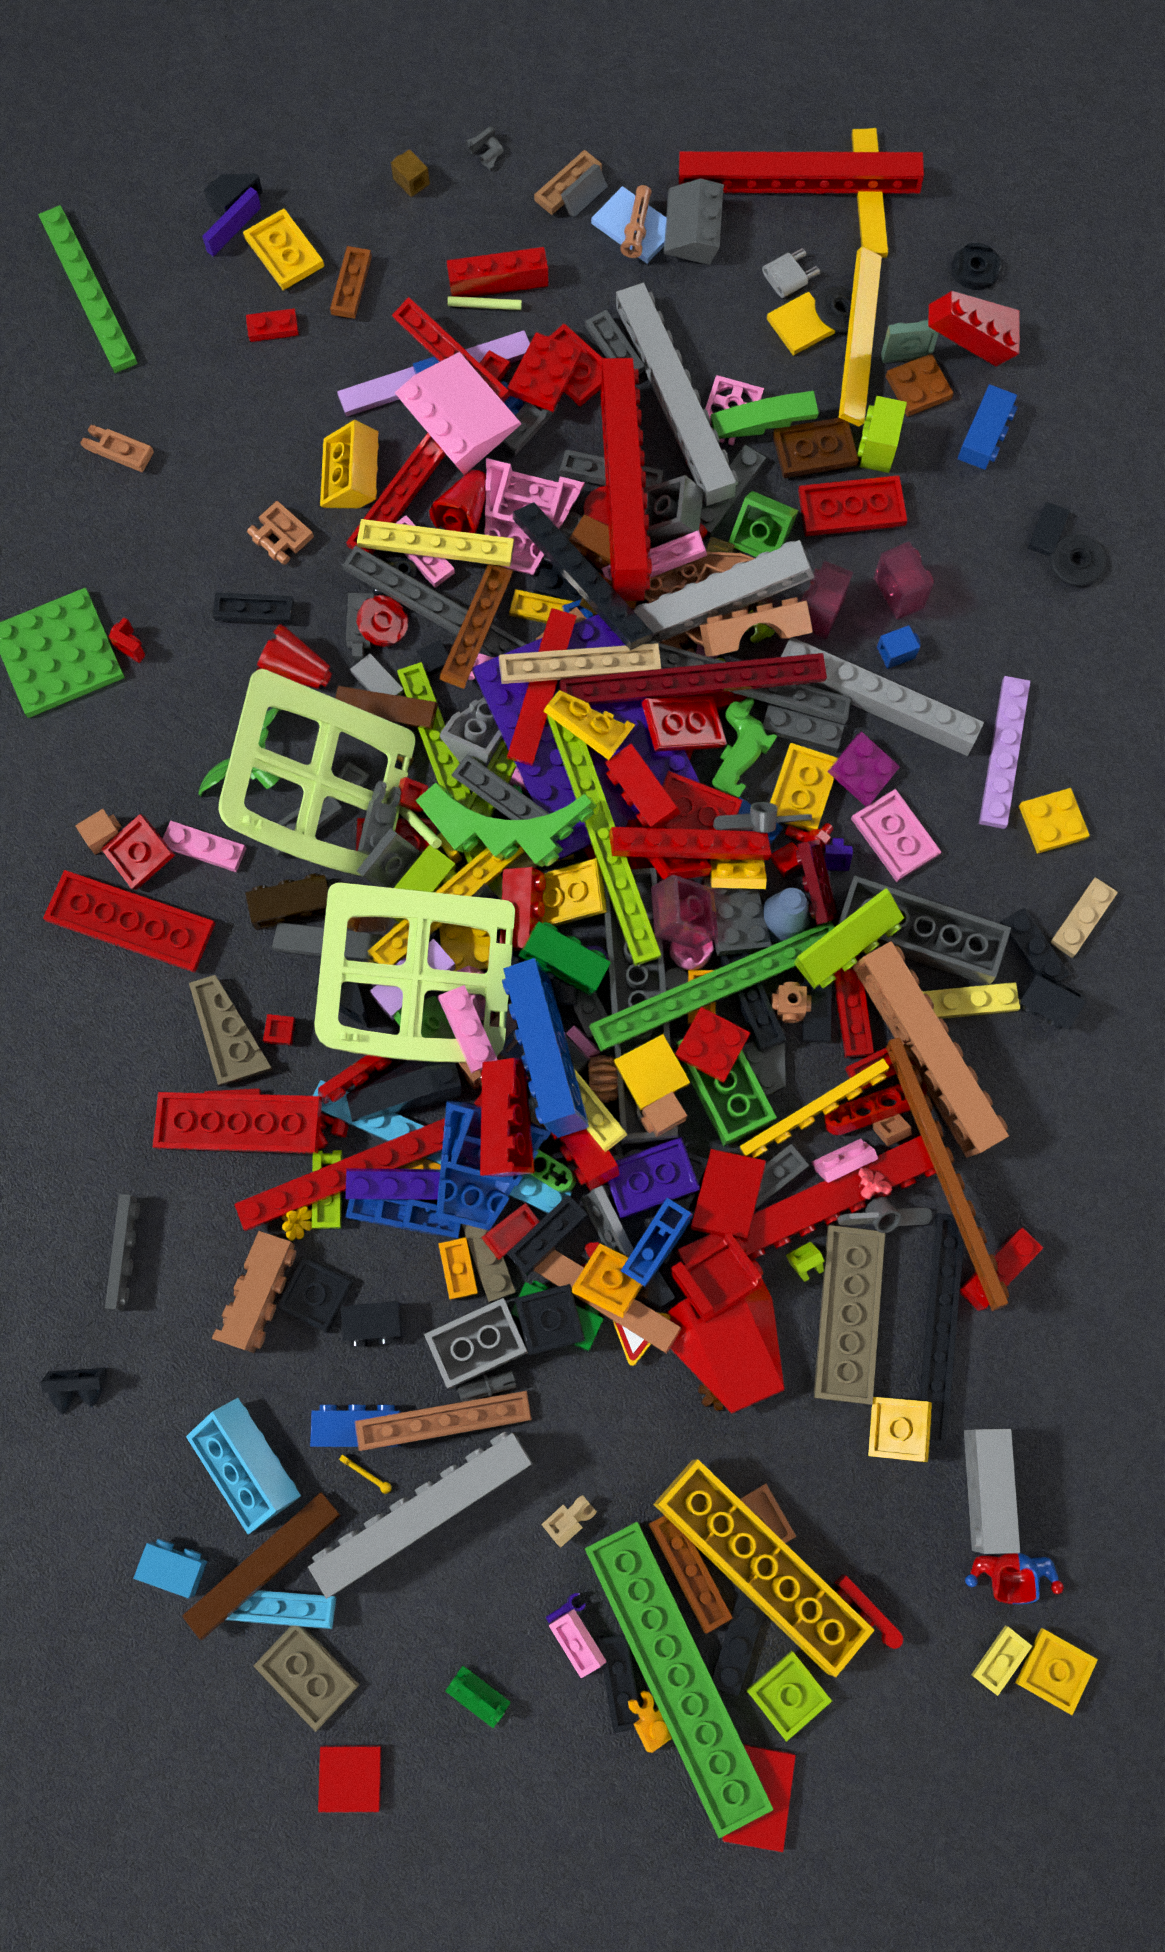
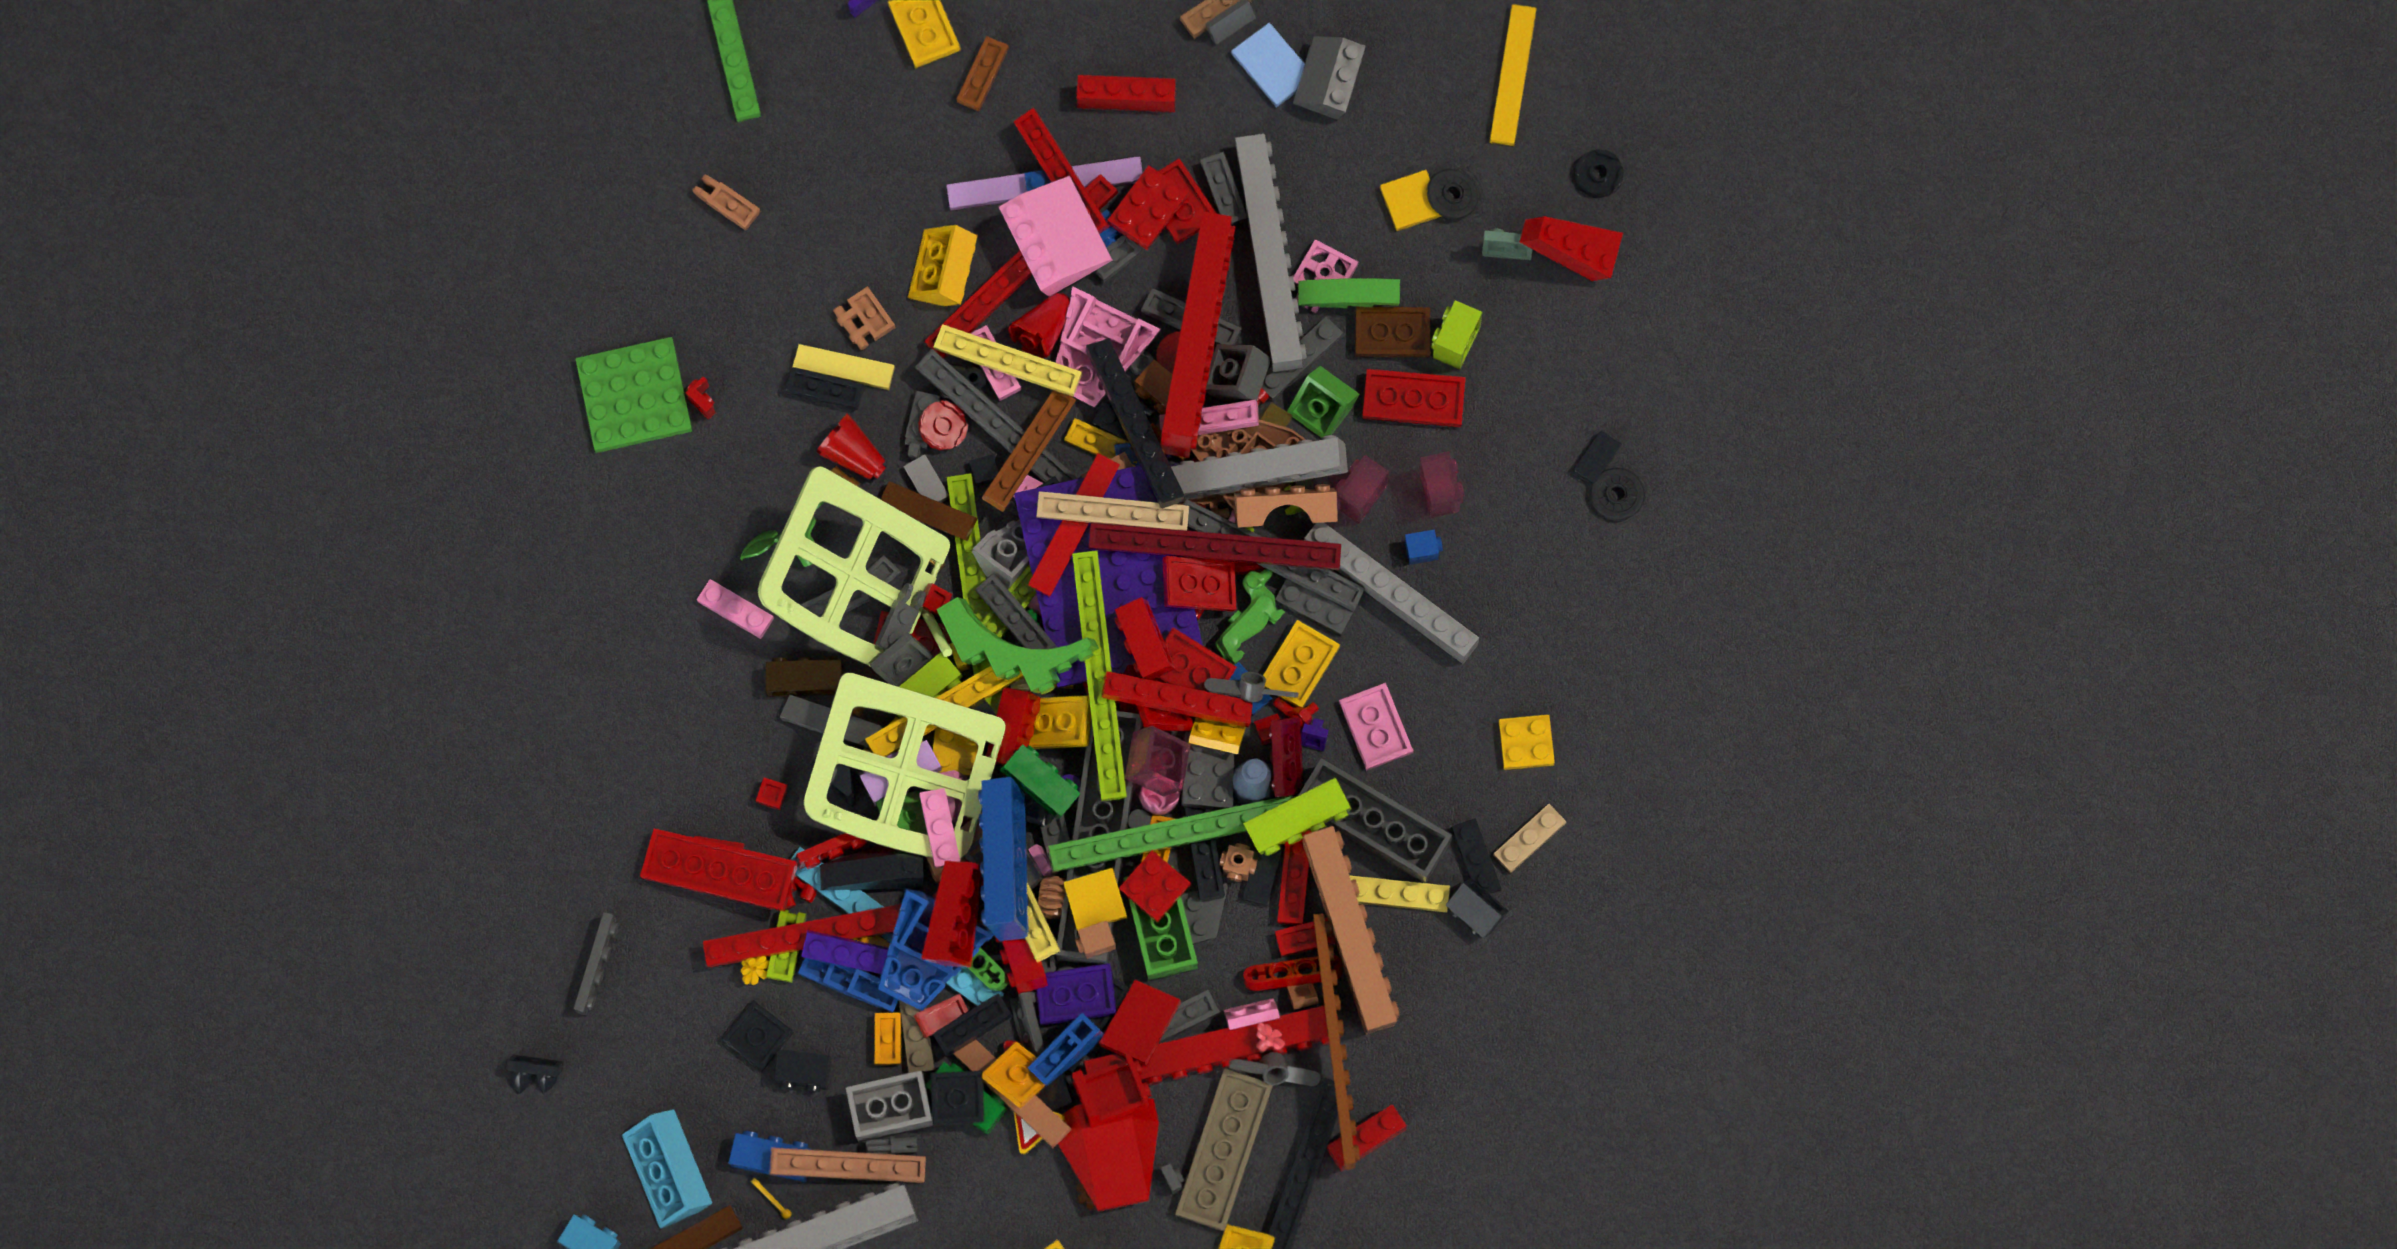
camera: 15 degrees right, 0 degrees up
red plate [43,870,215,973] -> none
nougat brick [75,809,122,855] -> none
plate [101,814,175,890] -> none
dark tan wing [189,975,273,1087] -> none
nougat wedge [212,1231,296,1353] -> none
red plate [246,308,299,342] -> none
yellowish green bar [448,296,522,310] -> none
yellow wing [544,690,635,760] -> none
nougat pin [621,185,651,258] -> none
red brick [679,151,924,193] -> none
yellow plate [740,1059,889,1158] -> none
light grey piece [762,248,820,298] -> none
lime tile [786,1242,824,1282] -> none
magenta plate [827,731,900,807] -> none
yellow tile [839,246,882,427] -> none
dark orange plate [885,353,954,417] -> none
blue brick [957,384,1018,470] -> none
lavender plate [979,676,1030,829] -> none
none -> light yellow tile [793,344,895,390]
none -> dark grey plate [1161,1164,1184,1194]

